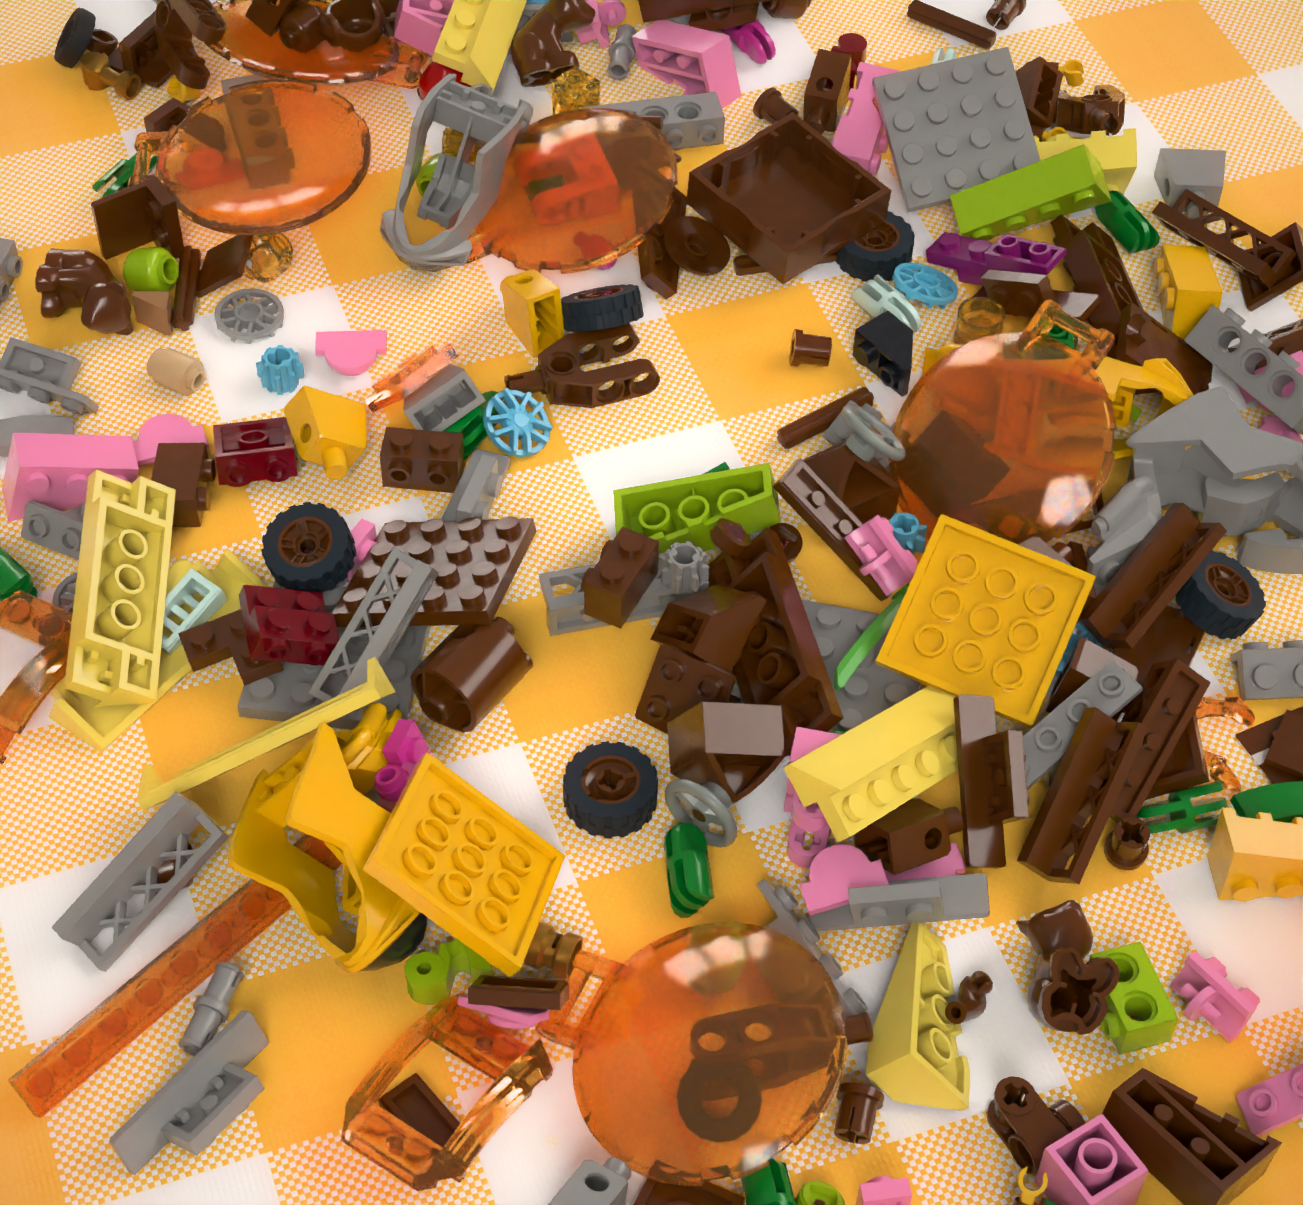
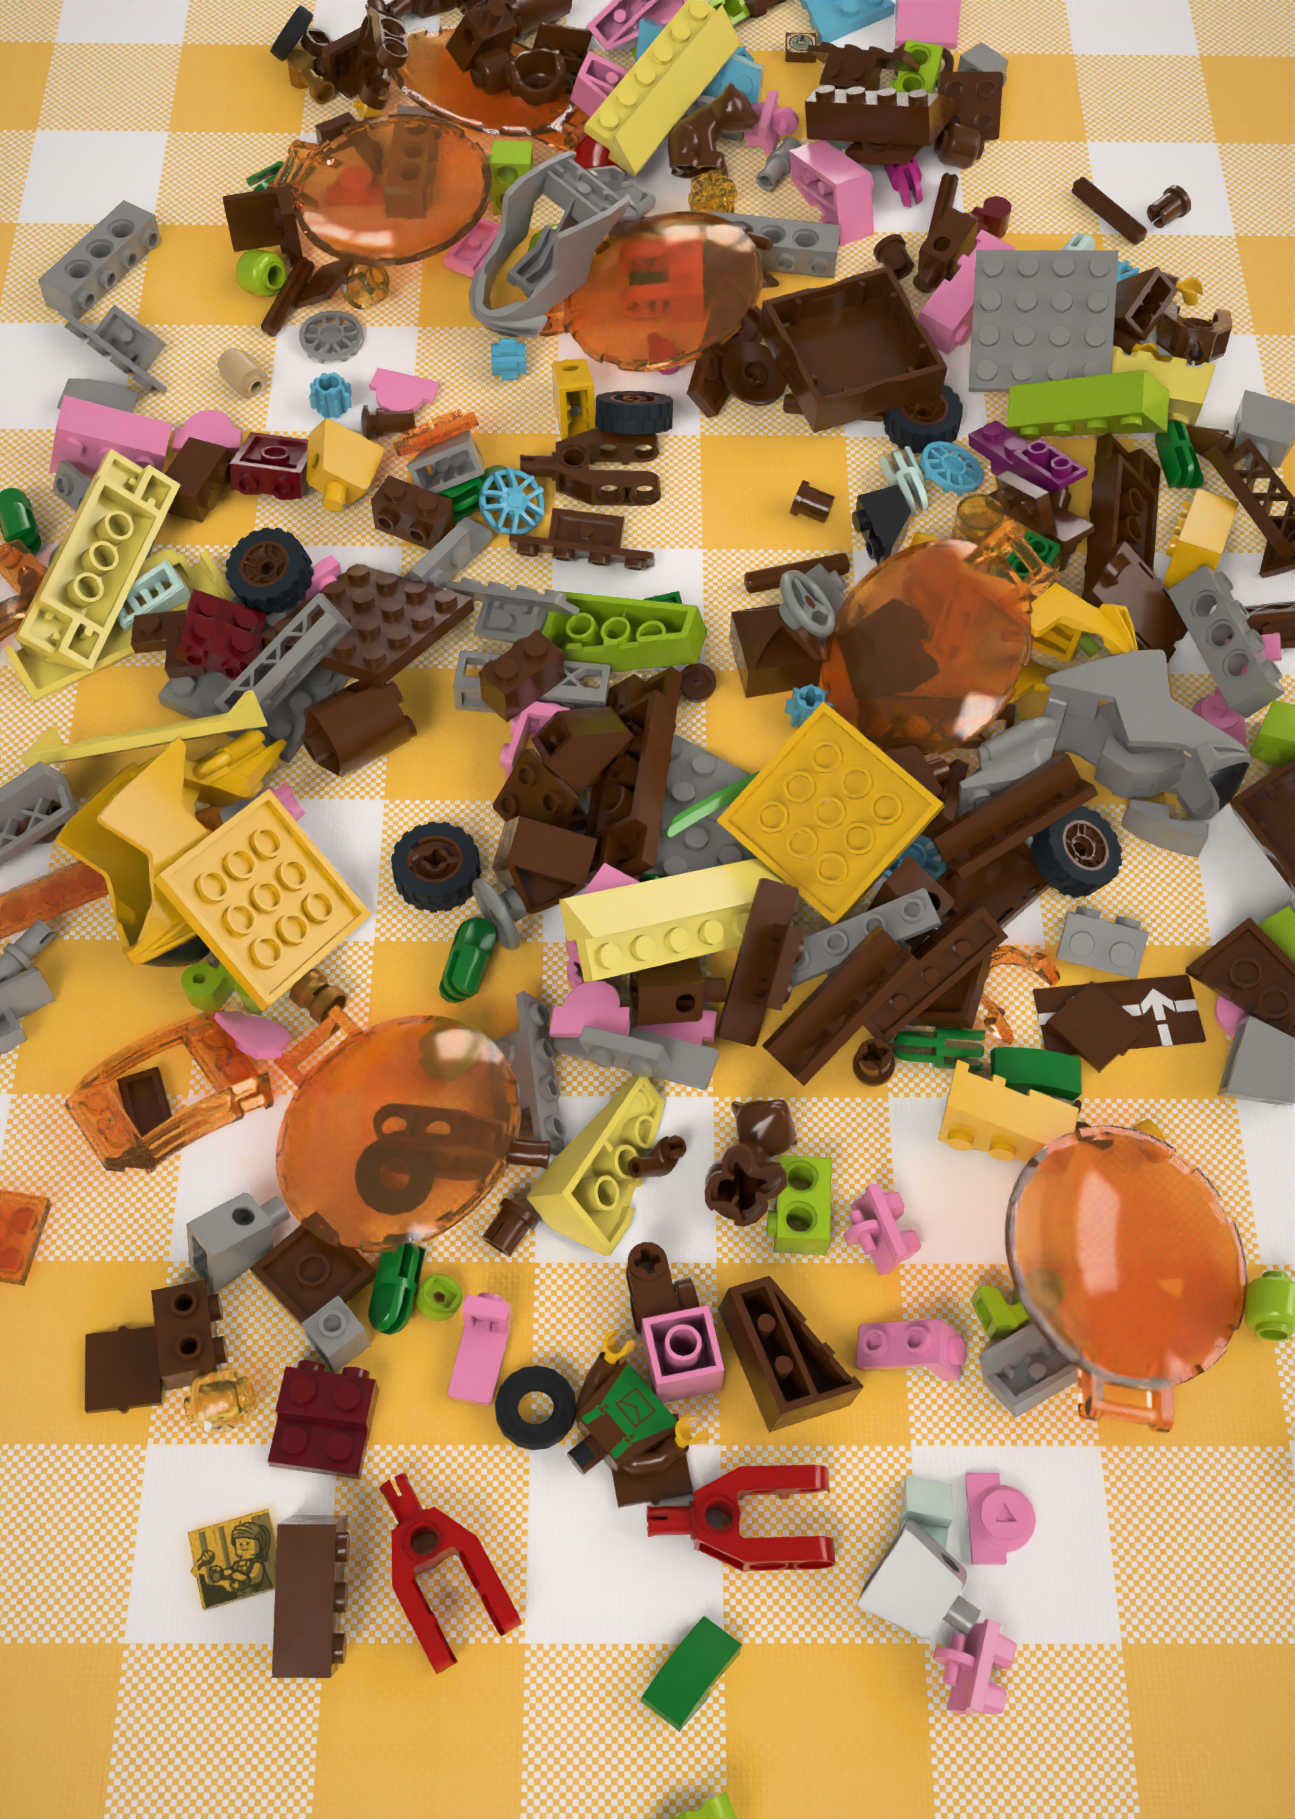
camera: 20 degrees right, 10 degrees up
reddish brown animal [35,248,133,335] -> none
medium nougat slope [132,291,173,336] -> none
dark pink plate [374,719,429,802] -> none
reddish brown tile [468,975,570,1010] -> none
light grey gear [659,541,709,595] -> none
reddish brown tile [710,518,751,557] -> none
reddish brown tile [773,458,892,601] -> none
bright pink hips [844,515,917,596] -> none
none -> reddish brown pin [361,405,415,440]
none -> bright pink plate [444,215,500,278]
none -> light grey bracket [445,578,580,644]
none -> lime brick [485,140,533,216]
none -> medium azure gear [491,338,527,380]
none -> bright pink bracket [500,701,570,781]
none -> reddish brown bracket [509,508,656,571]
none -> reddish brown axle [927,172,959,237]
none -> reddish brown cone [1186,425,1236,460]

